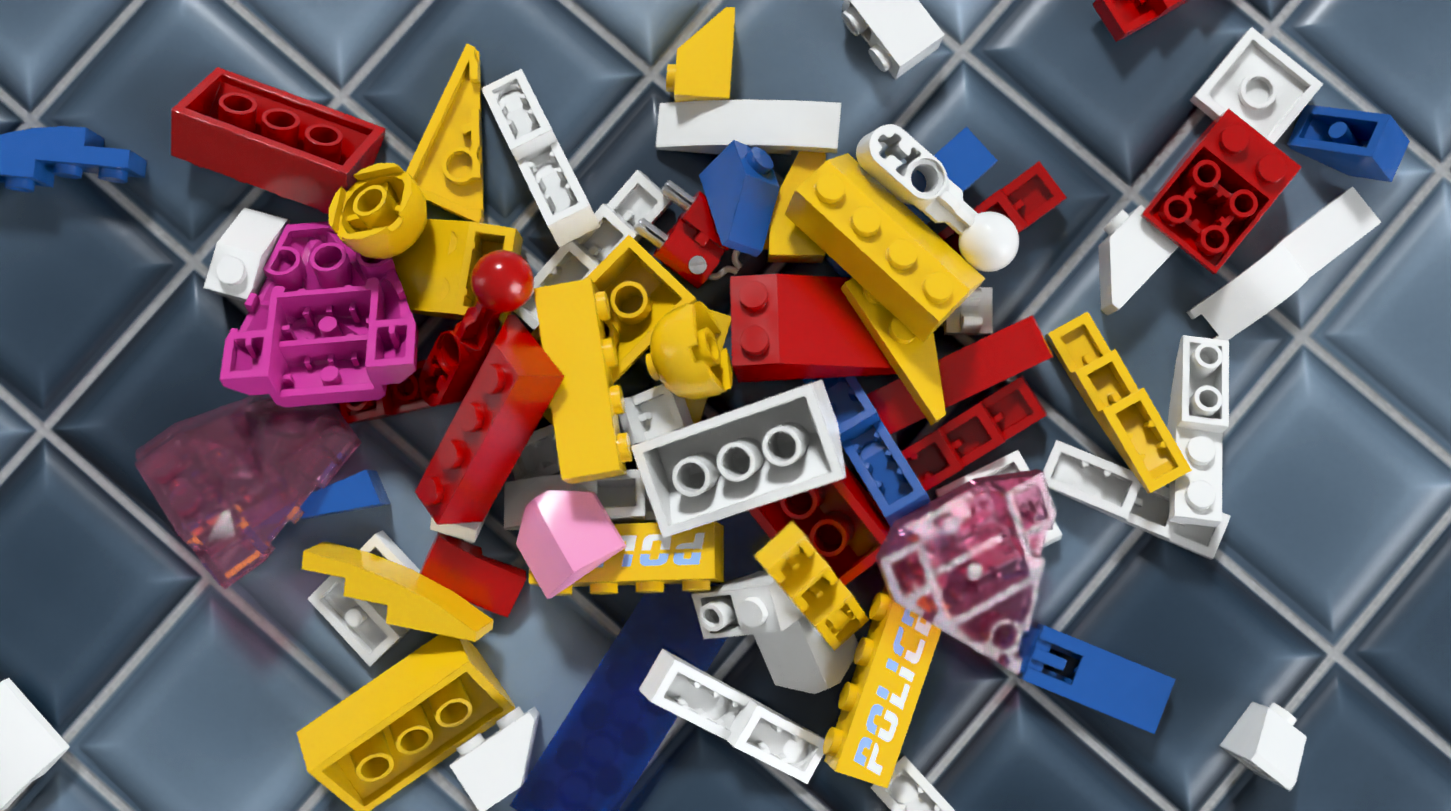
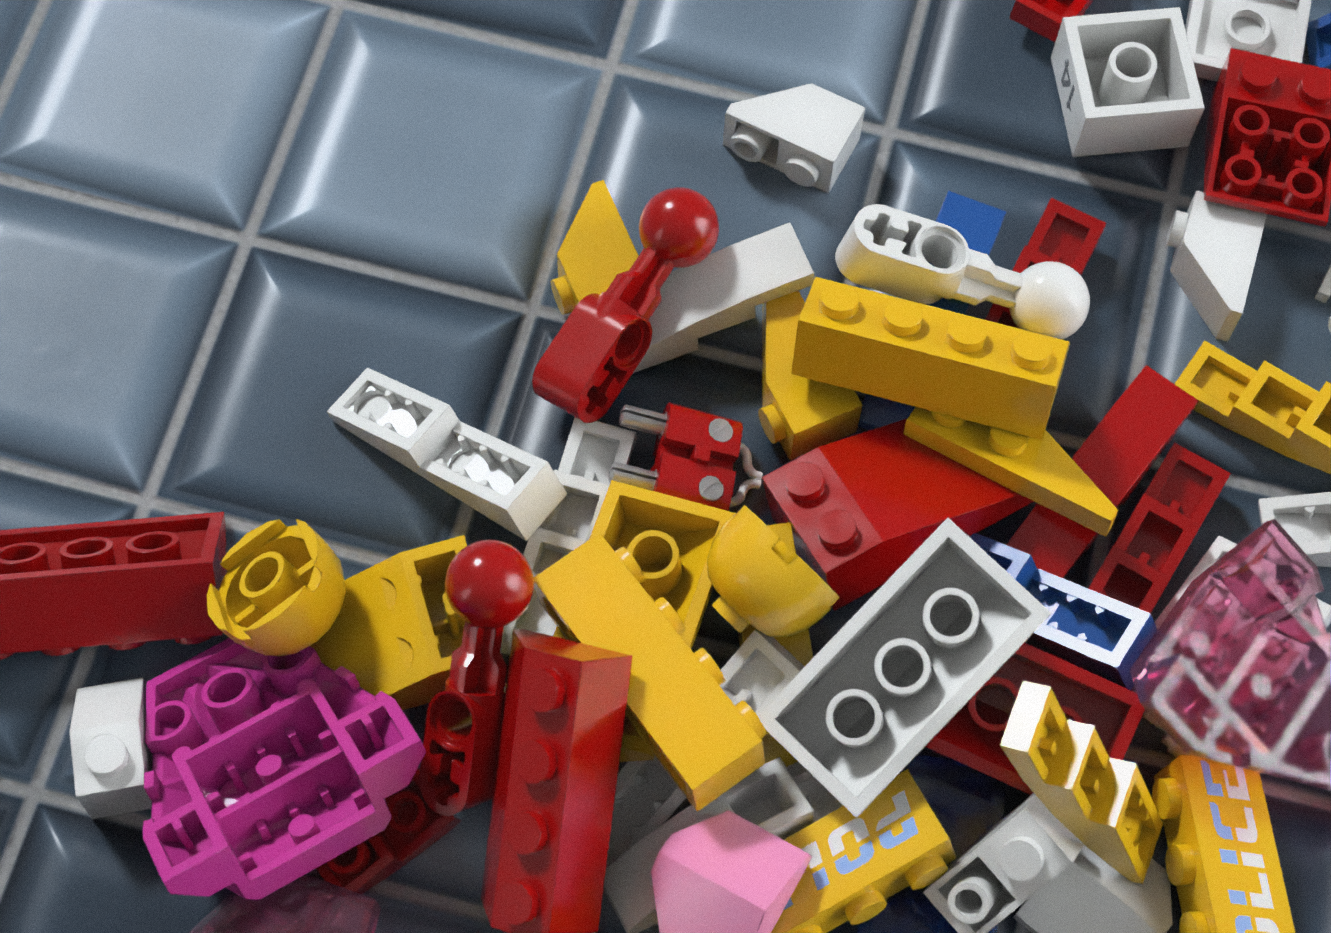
camera: 30 degrees left, 20 degrees down
yellow wing [406,44,484,223] -> none
blue slope [699,140,780,257] -> none
white tile [944,287,993,335] -> none
none -> red beam [532,187,719,423]
none -> white brick [1051,7,1205,157]

